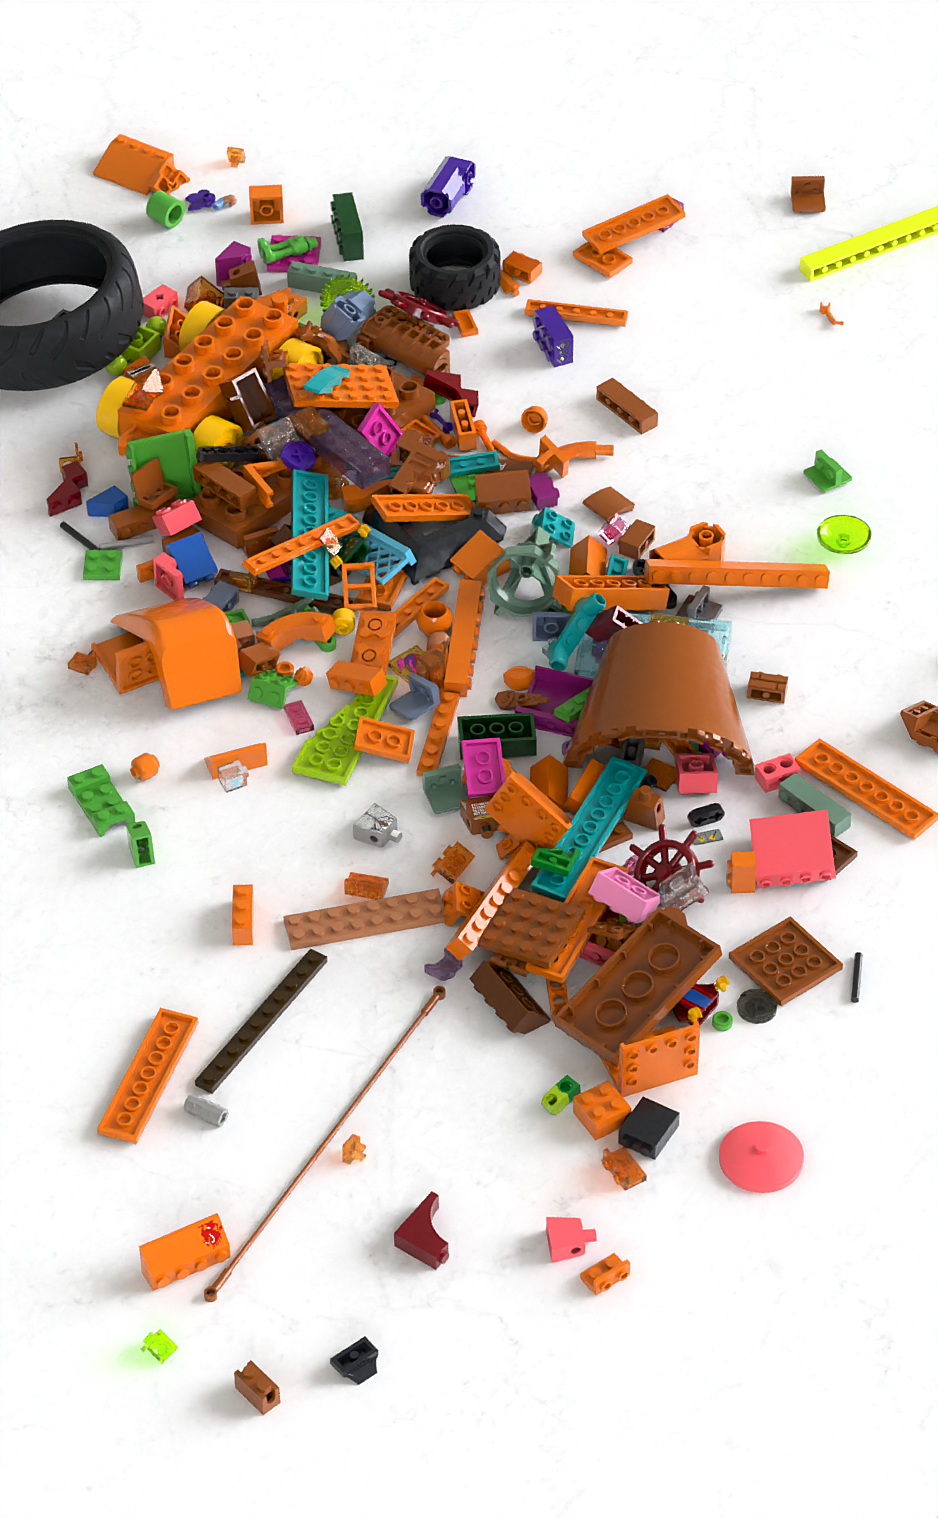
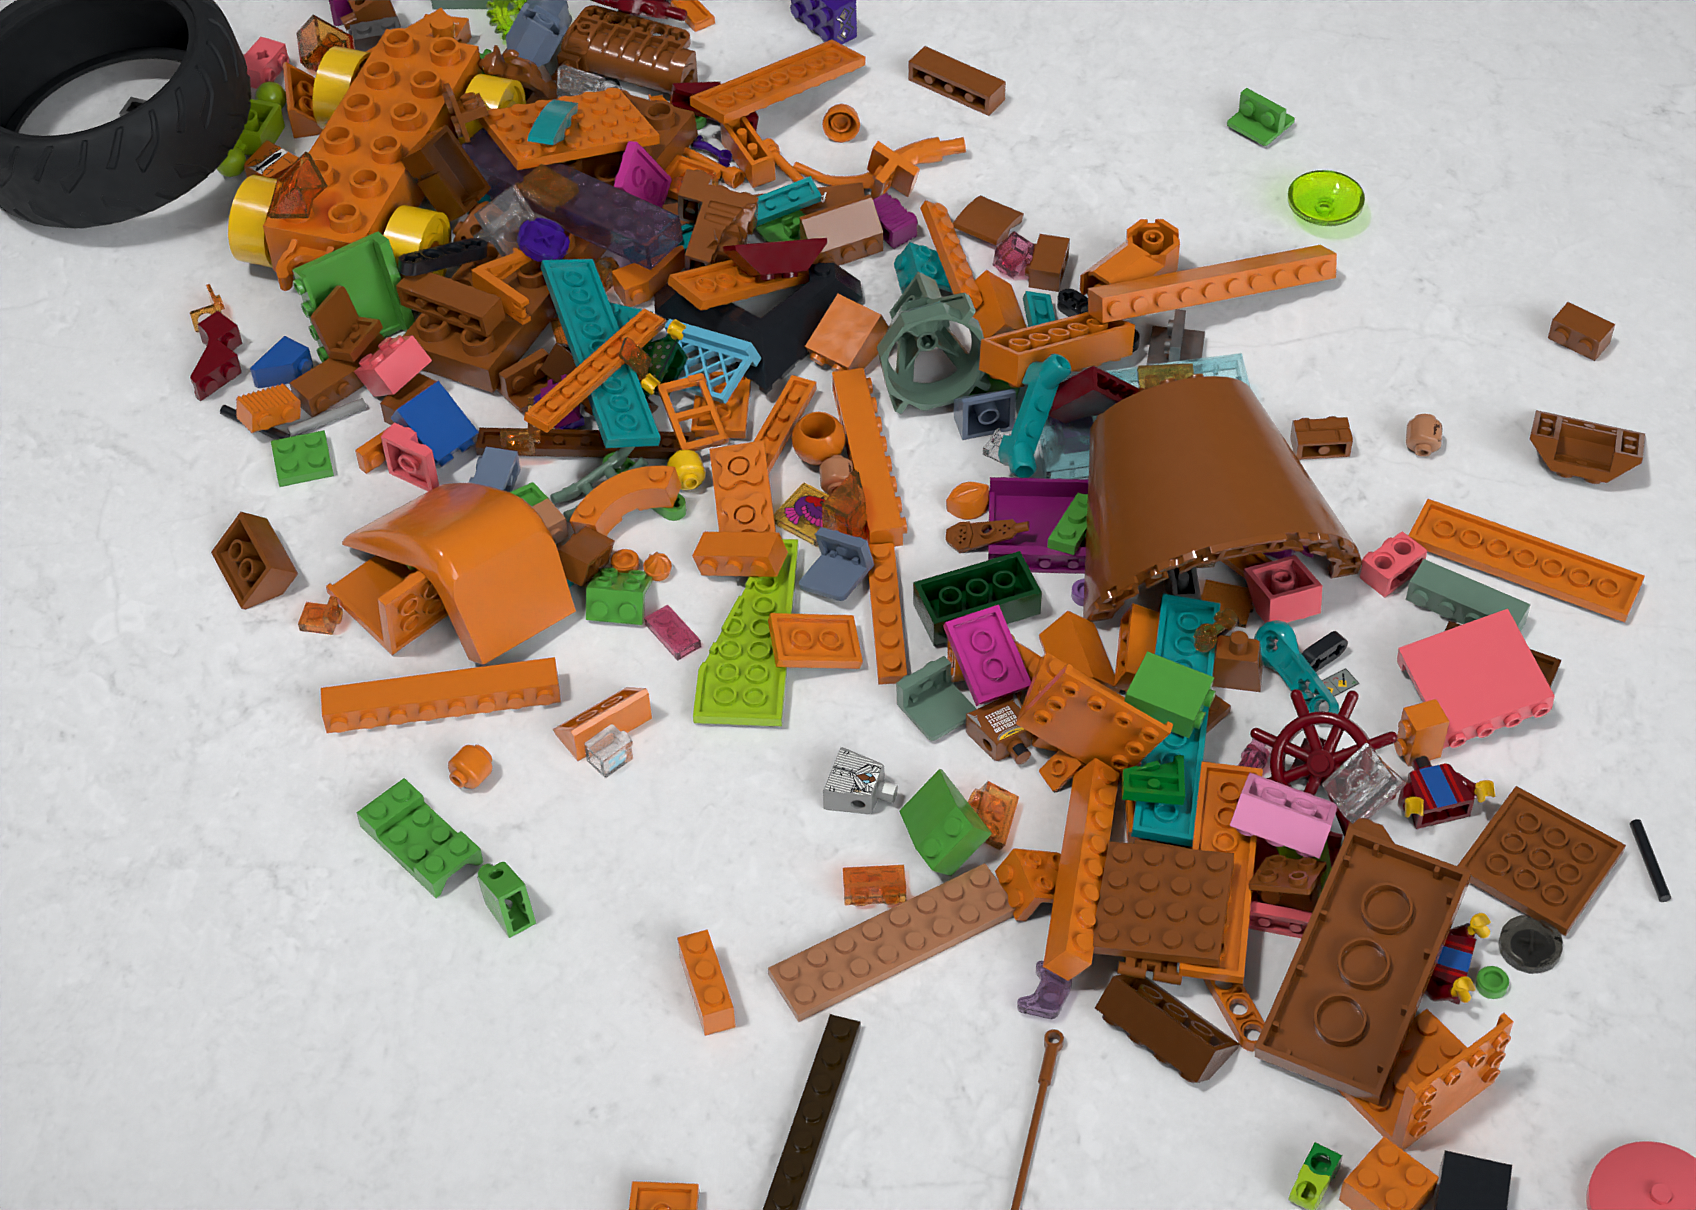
camera: 15 degrees left, 5 degrees up
none -> dark orange slope [211,512,298,610]
none -> orange brick [236,383,301,433]
none -> orange brick [321,657,561,733]
none -> orange plate [690,40,866,124]
none -> dark red wedge [723,238,828,280]
none -> bright green slope [899,769,992,876]
none -> orange plate [920,200,983,309]
none -> bright green brick [1124,651,1216,738]
none -> clear orange bar [1194,609,1238,652]
none -> teal beam [1254,620,1339,714]
none -> torso [1397,756,1496,829]
none -> nougat head [1406,414,1443,456]

